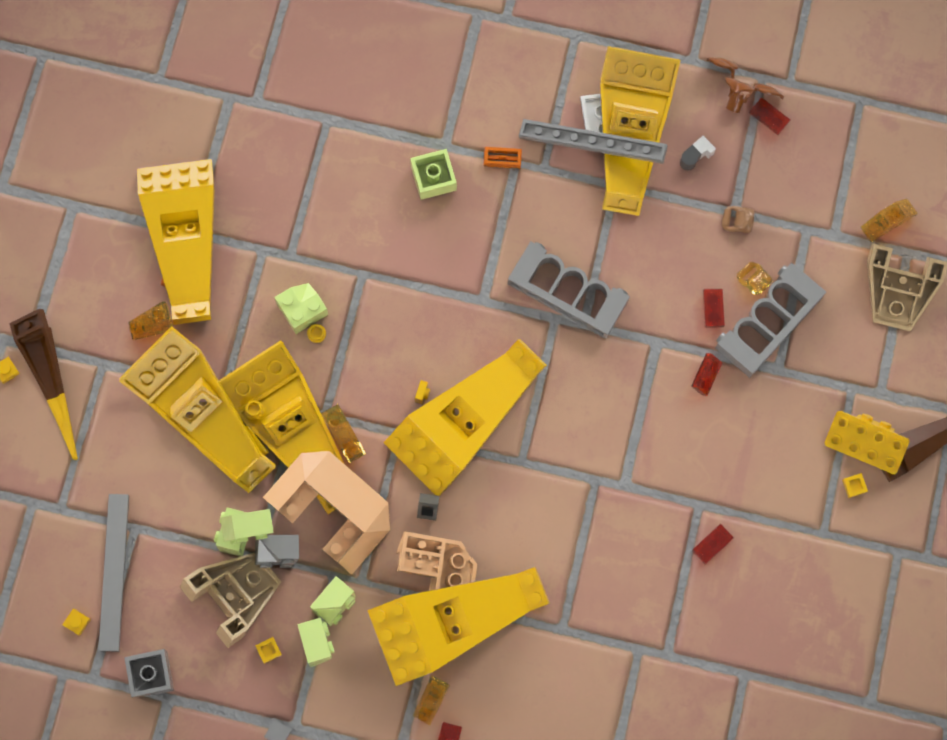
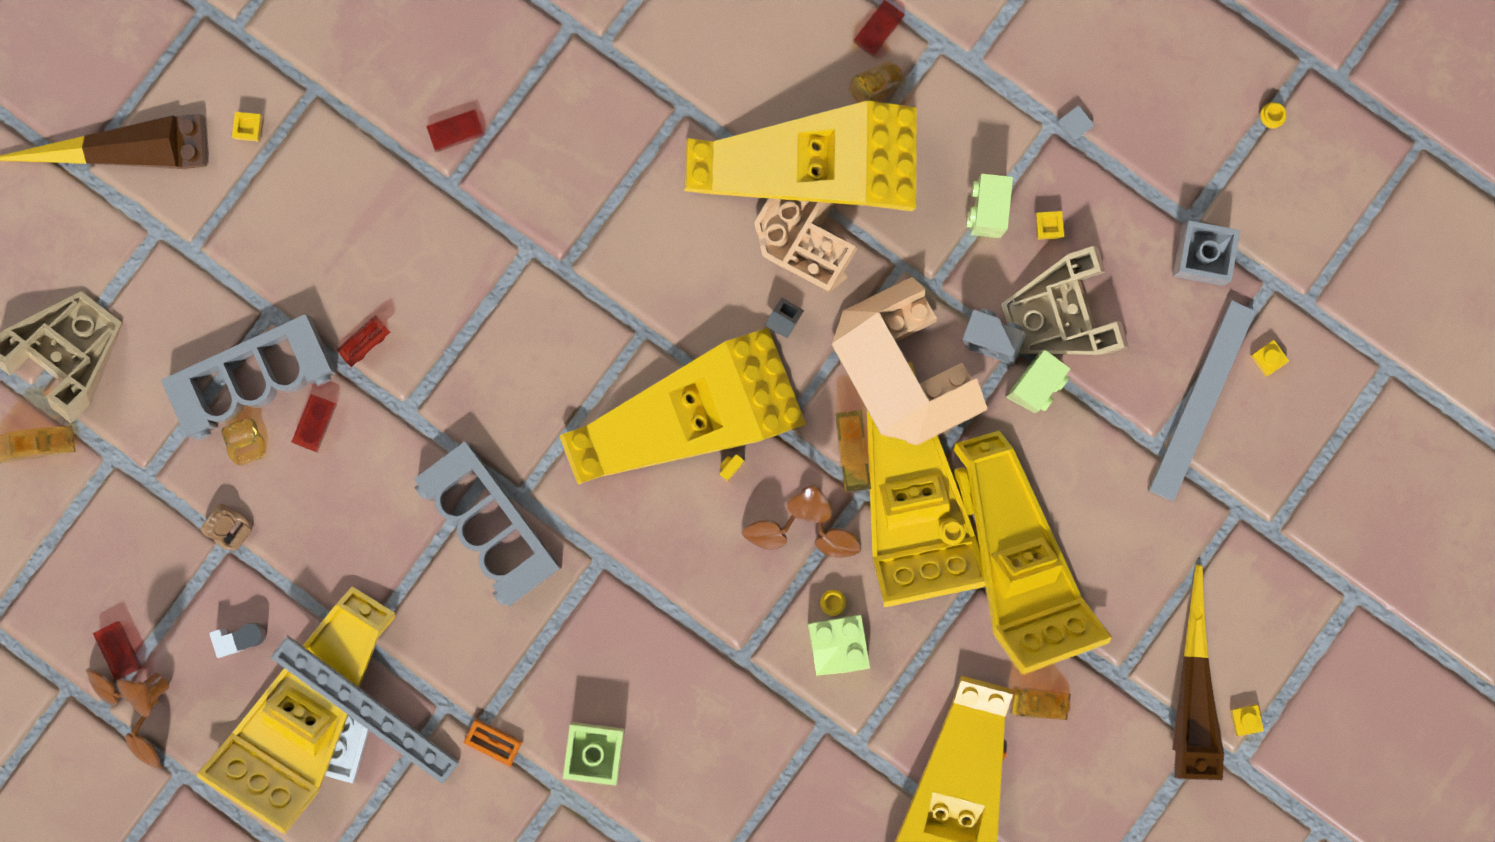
camera: 155 degrees left, 10 degrees up
yellowish green slope [220,509,274,544] -> none
yellowish green slope [310,576,356,627] -> none
yellow bracket [825,411,910,474] -> none
none -> dark orange plant [741,484,861,558]

